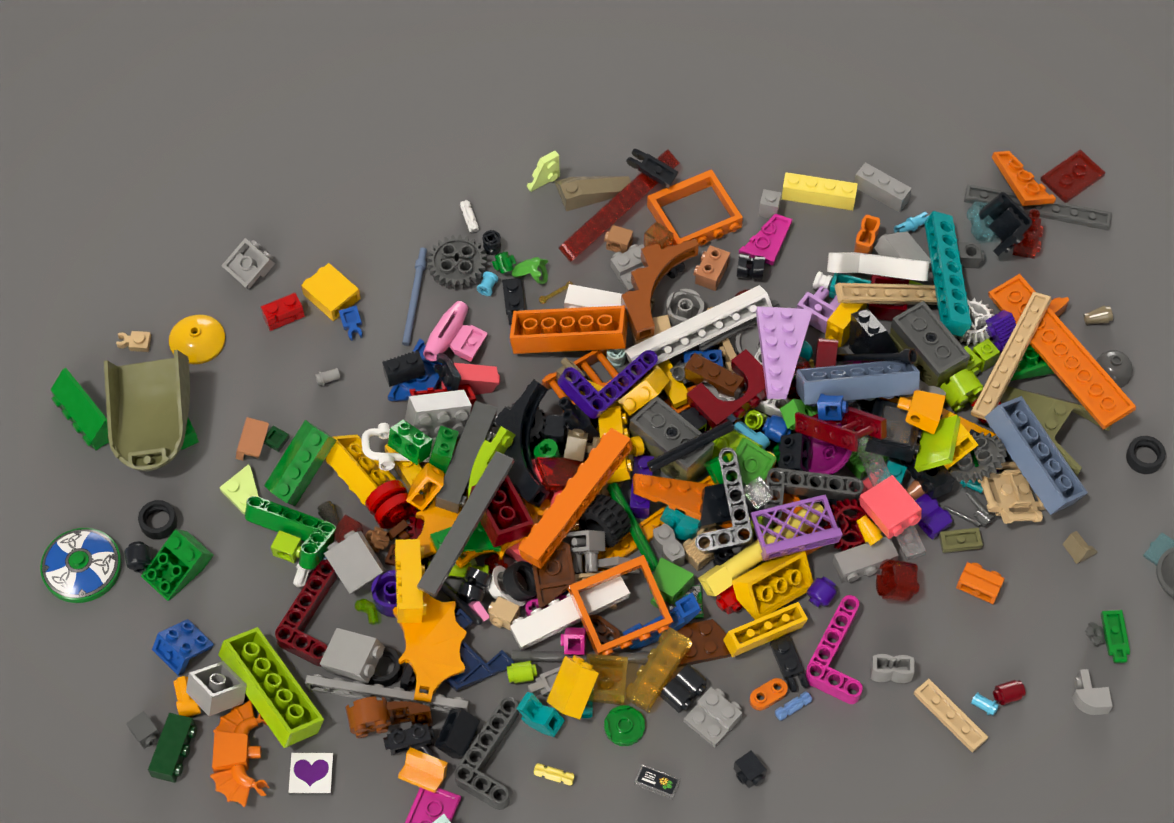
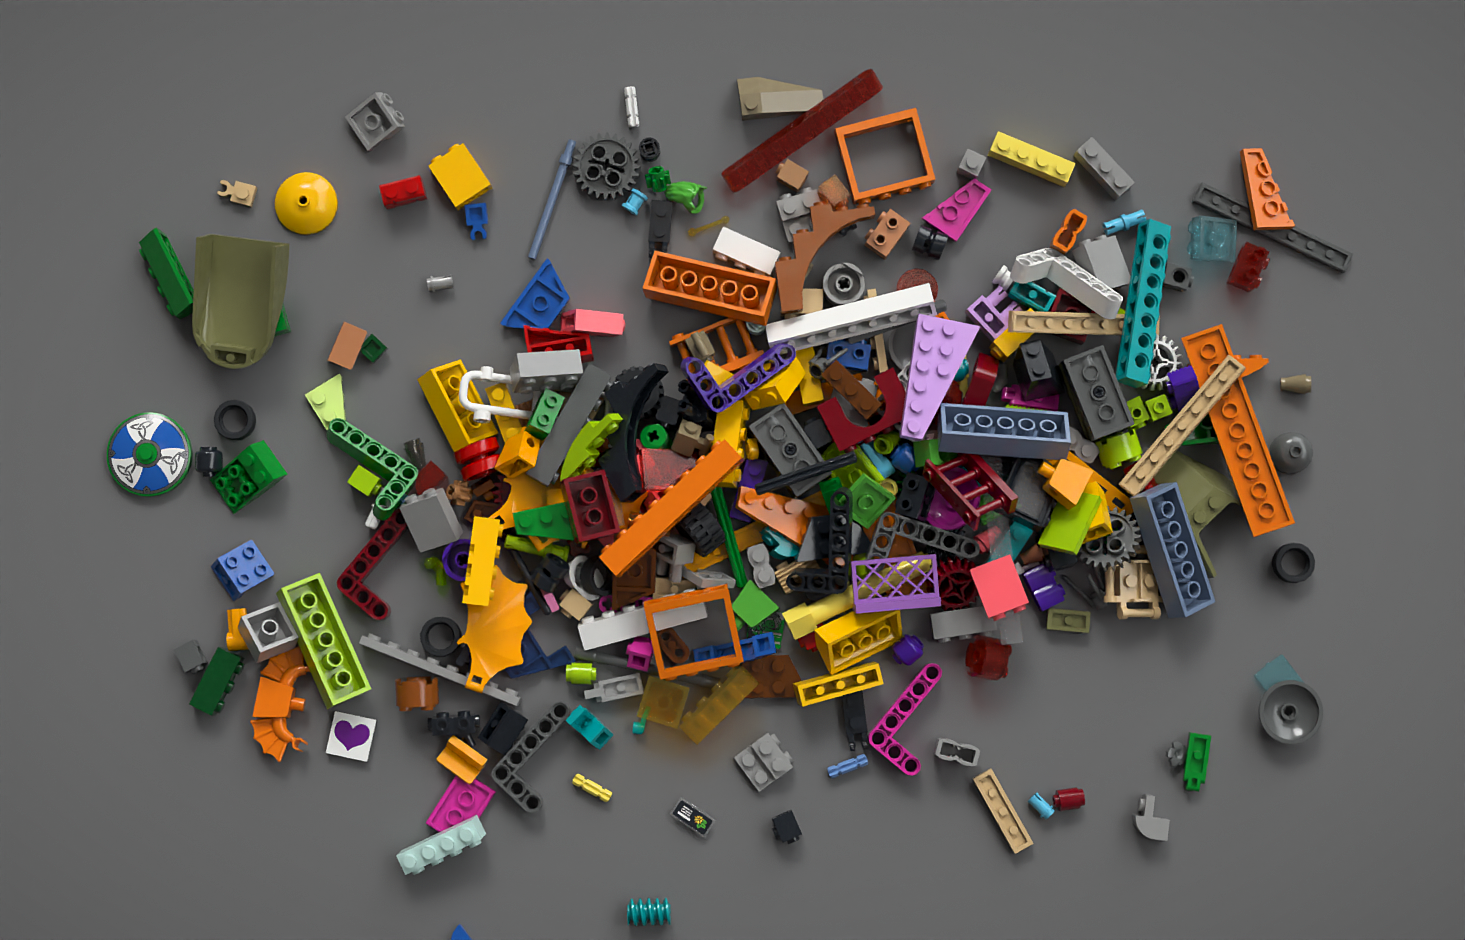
camera: 10 degrees right, 25 degrees up
green slope [264,420,337,506] -> none
light grey brick [320,628,385,683] -> none
black brick [382,350,425,387] -> none
reddish brown slope [387,701,433,726] -> none
green brick [388,420,433,465] -> none
dark grey tile [417,451,514,597] -> none
bright pink plate [423,301,488,362] -> none
black hinge [433,353,461,392] -> none
yellowish green wing [527,151,560,192] -> none
yellow brick [546,655,599,719] -> none
green tile [604,705,645,746] -> none
black hinge [626,148,678,189] -> none
black brick [660,664,707,713] -> none
clear brick [744,476,773,509] -> none
orange plate [749,678,788,711] -> none
blue brick [817,394,848,420] -> none
black piece [836,348,917,364] -> none
yellow cone [856,515,883,546] -> none
orange brick [956,562,1005,604] -> none
black piece [979,192,1032,256] -> none
clear red tile [1040,149,1106,203] -> none
dark tan tile [1062,531,1097,564] -> none

